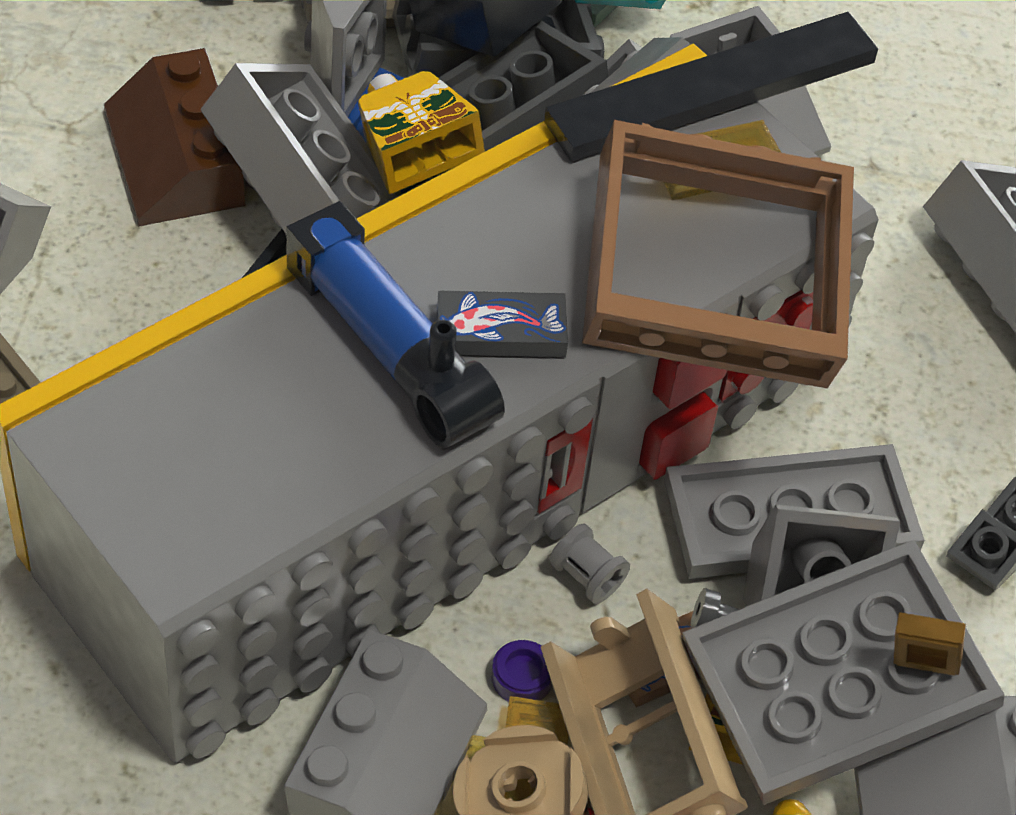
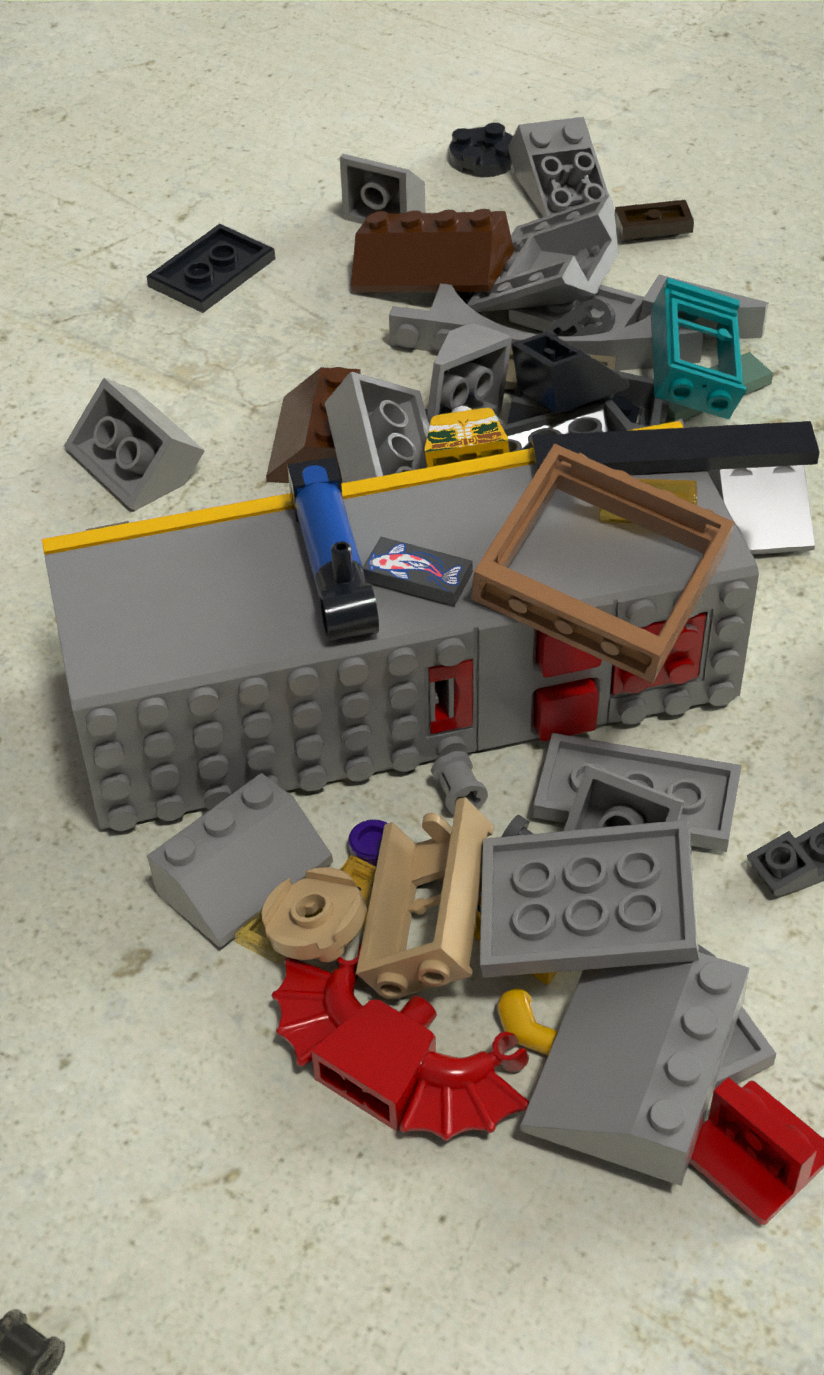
camera: 30 degrees right, 5 degrees down
pearl gold tile [893,612,966,676] -> none

